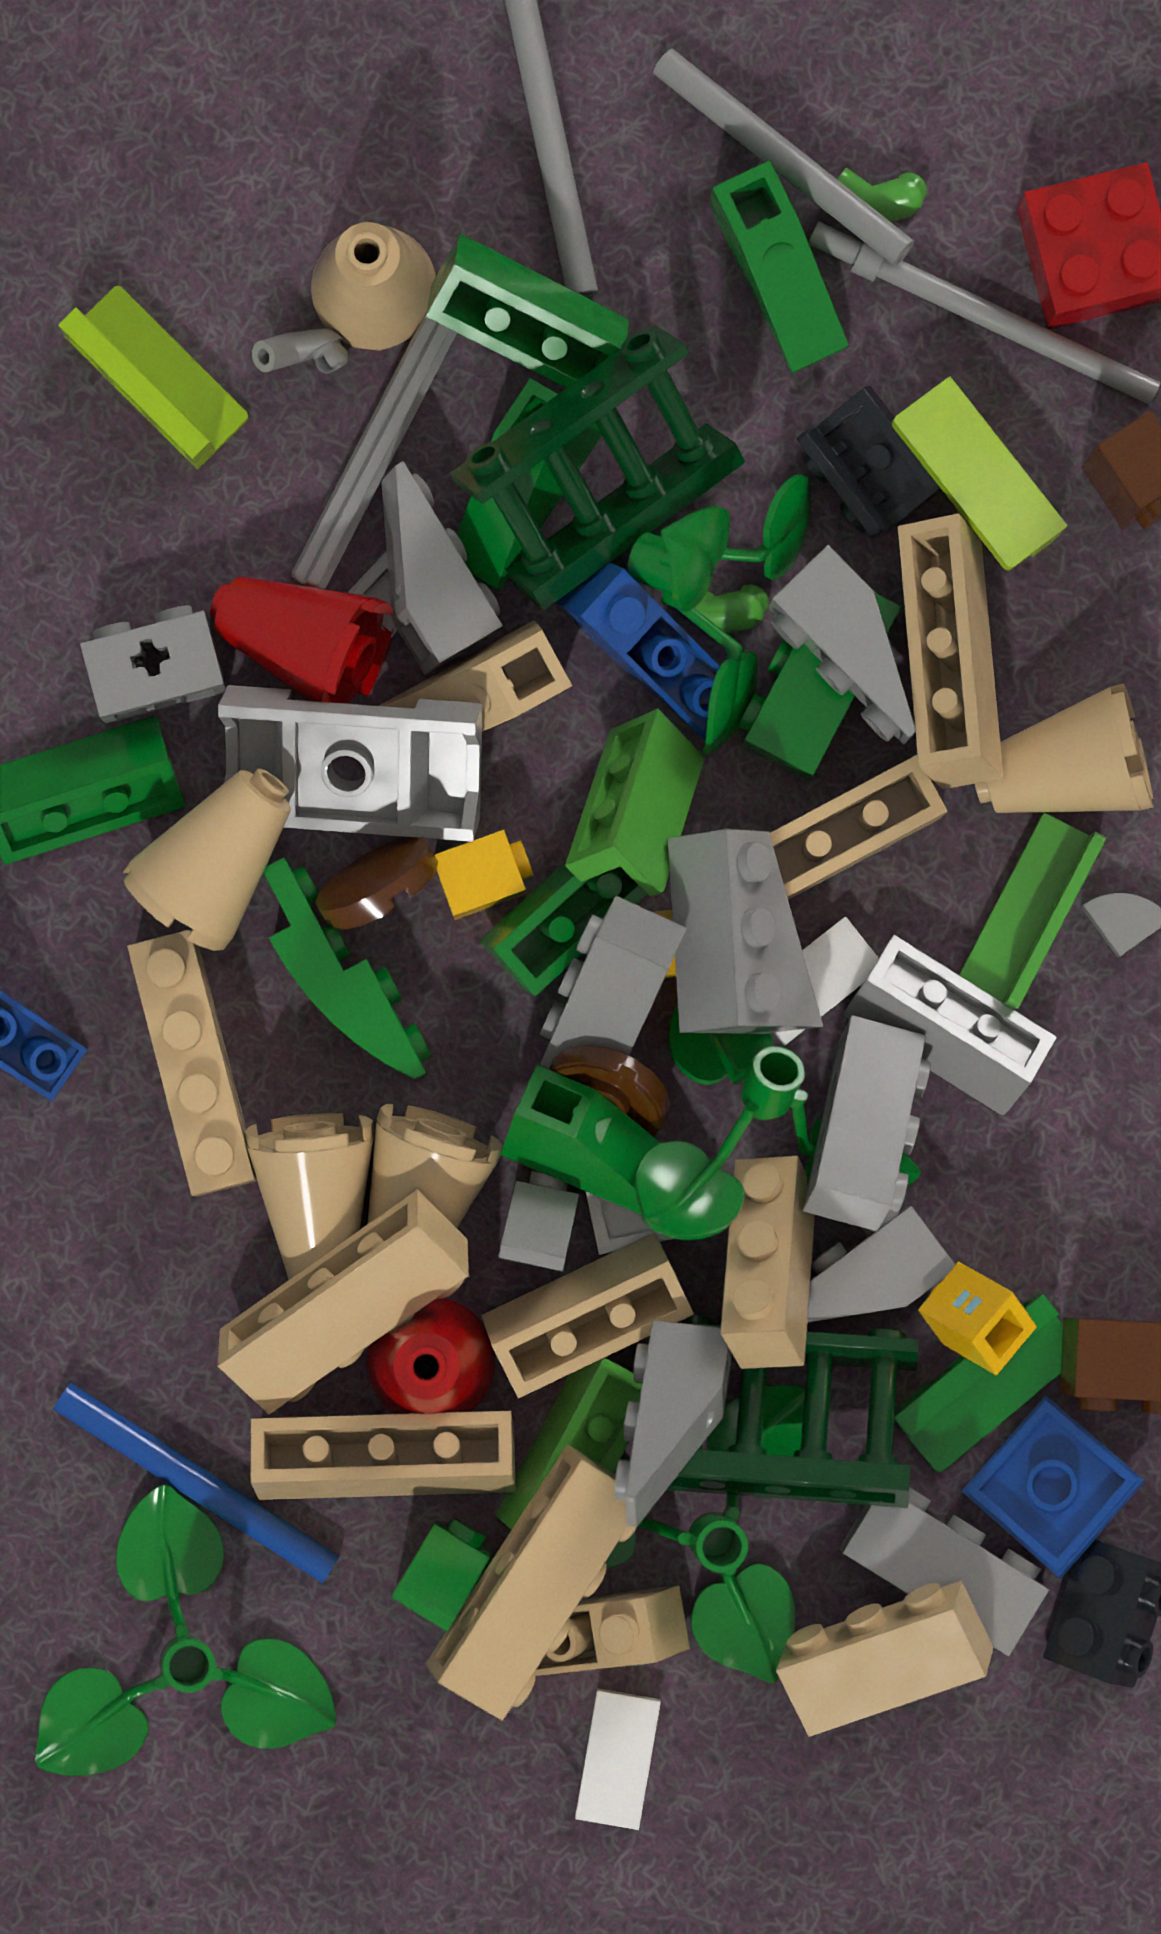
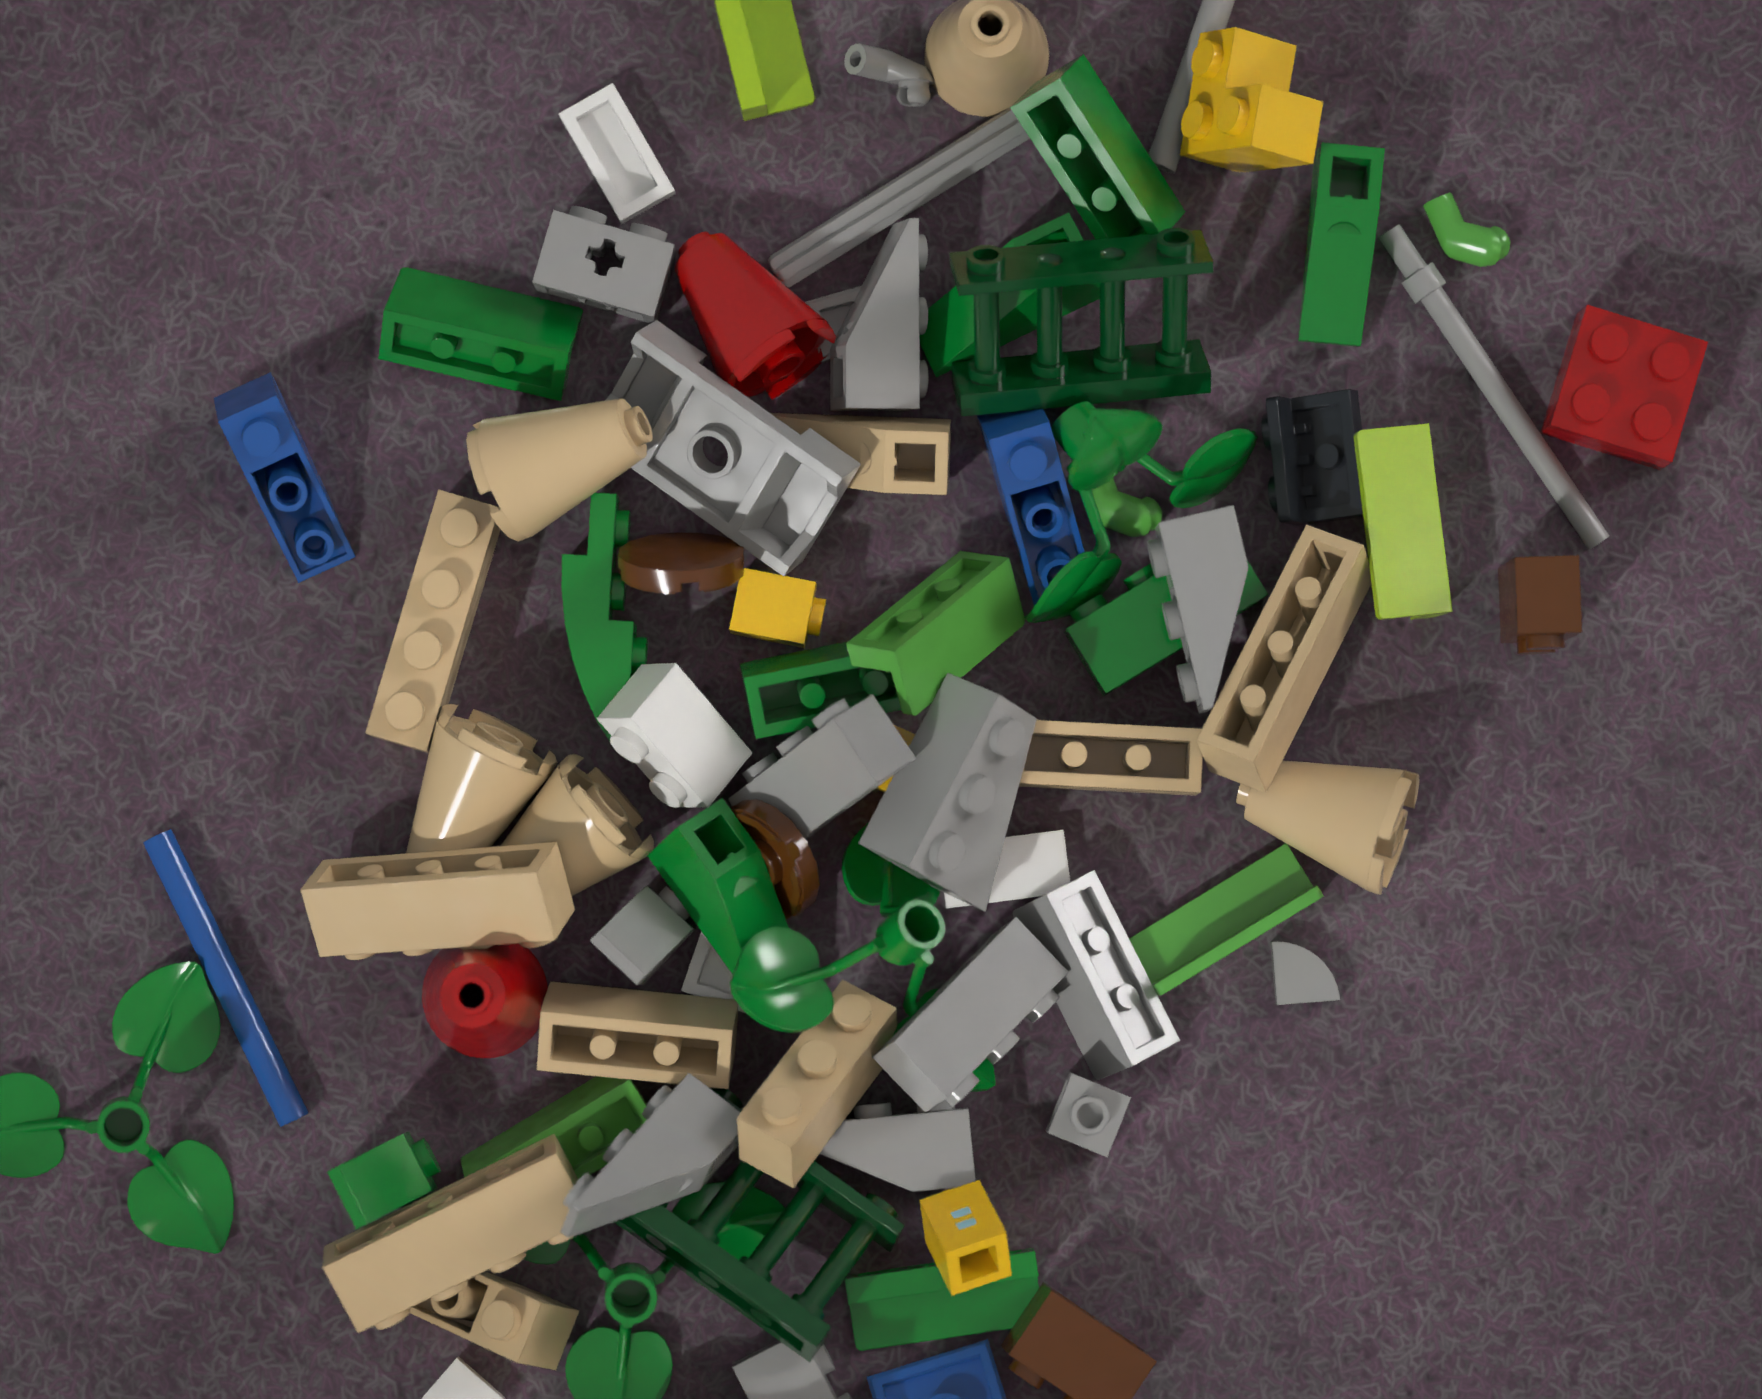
camera: 35 degrees right, 0 degrees up
tan brick [251,1411,516,1500] -> none
light grey piece [653,48,914,266] -> none
none -> white tile [559,83,676,224]
none -> white brick [597,663,753,808]
none -> light grey brick [1045,1072,1131,1157]
none -> yellow brick [1180,27,1323,172]

